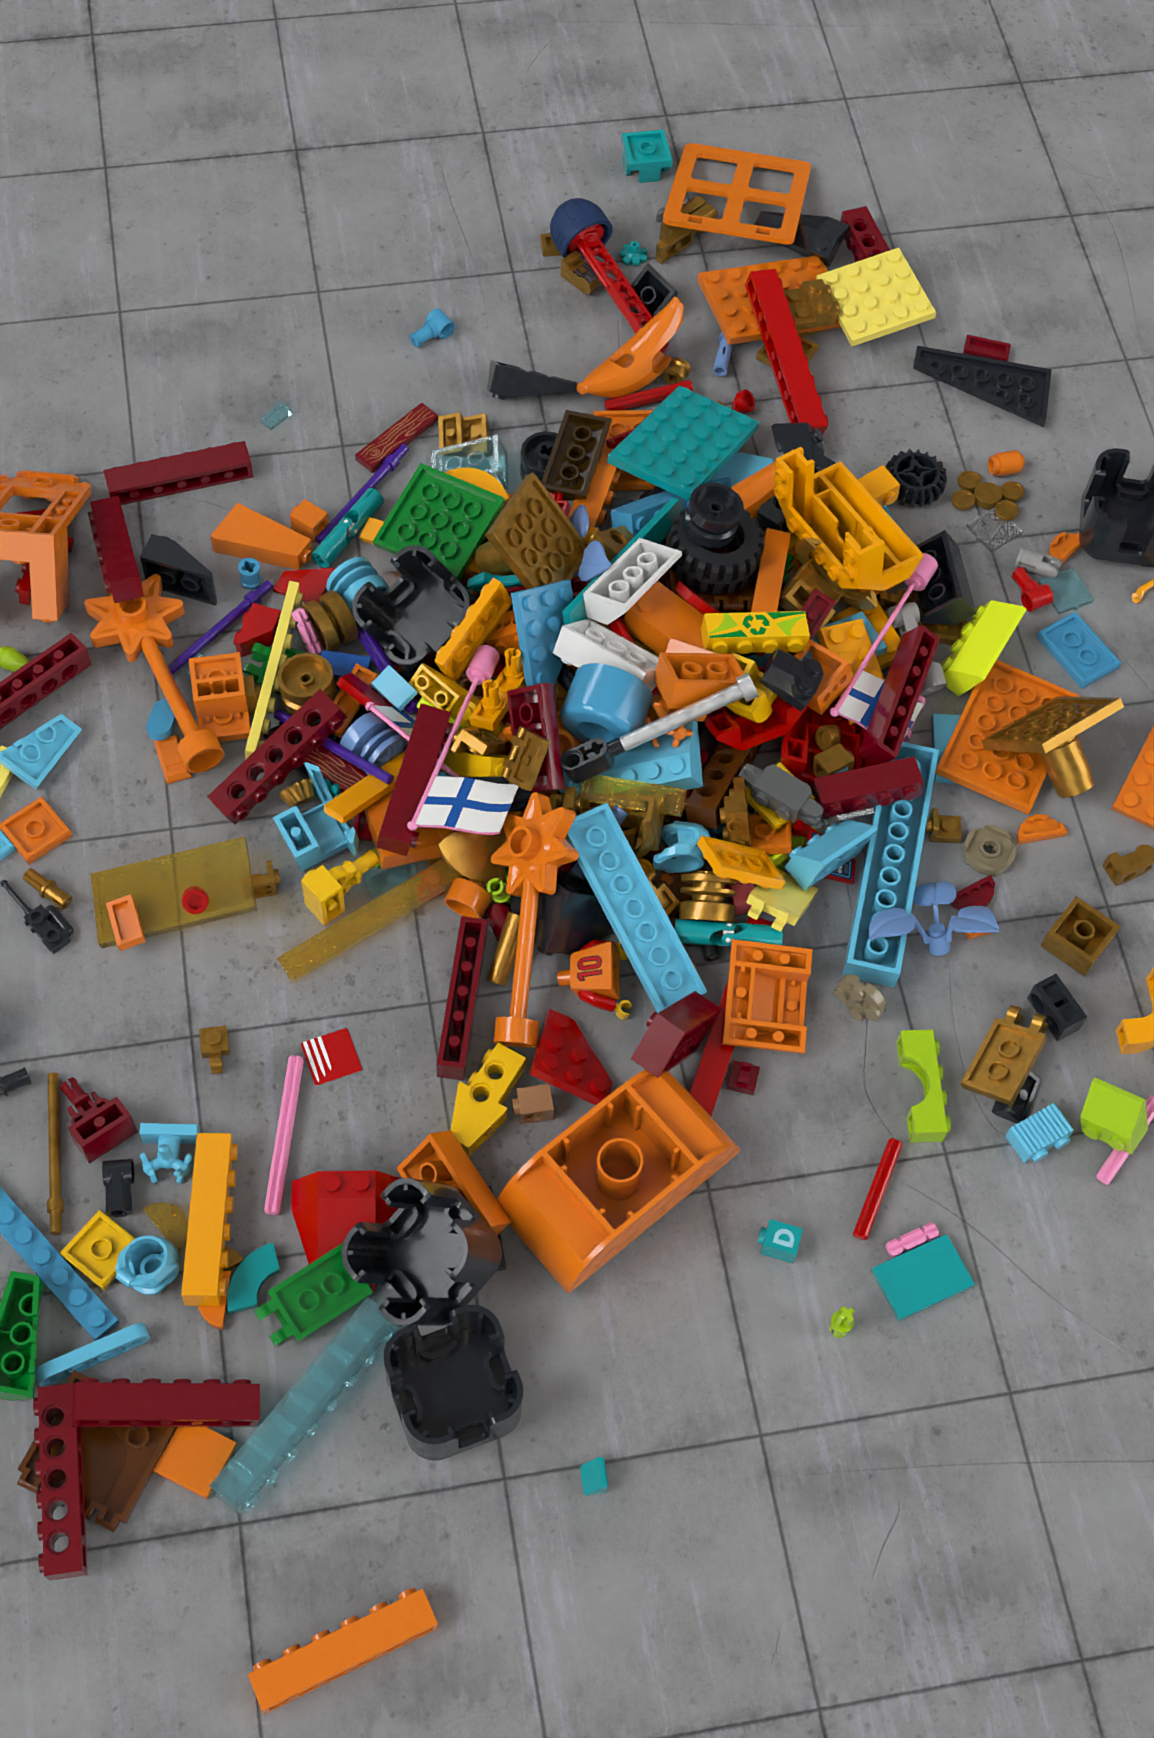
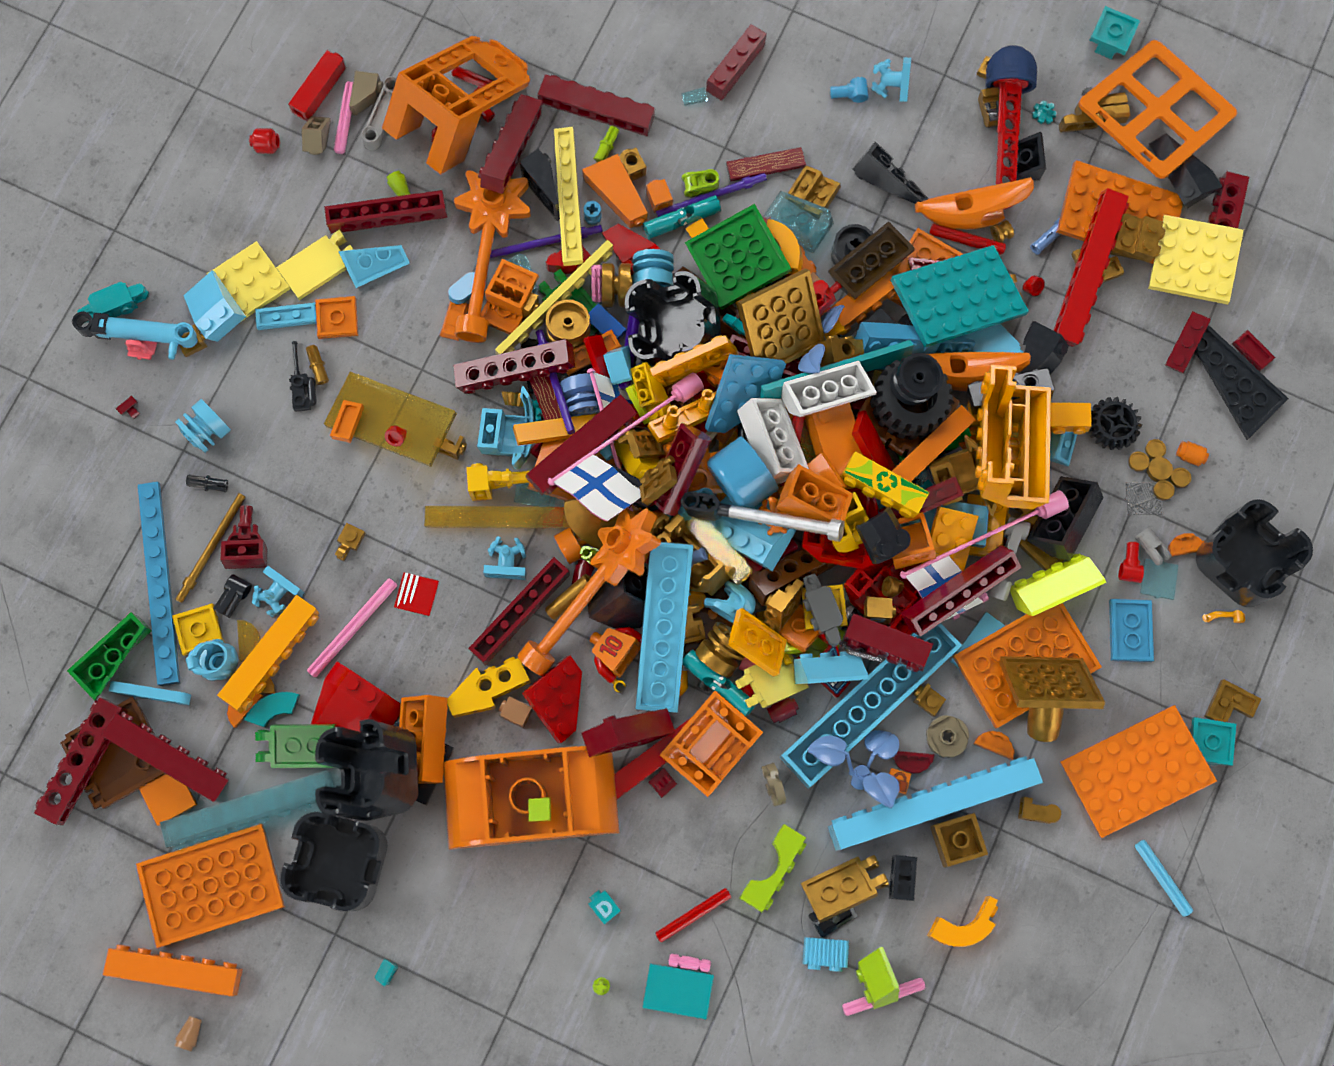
camera: 35 degrees right, 15 degrees up
none -> orange plate [136,824,285,948]
none -> medium nougat cone [174,1016,202,1051]
none -> medium azure piece [483,536,527,580]
none -> lime slope [529,798,551,821]
none -> light yellow plate [554,127,584,266]
none -> lime axle [593,126,619,162]
none -> pearl gold brick [619,148,646,181]
none -> lime piece [681,169,719,197]
none -> dark red brick [706,24,767,101]
none -> dark red brick [767,697,799,723]
none -> medium azure brick [827,756,1043,851]
none -> medium azure piece [872,57,911,102]
none -> dark red plate [1165,311,1211,374]

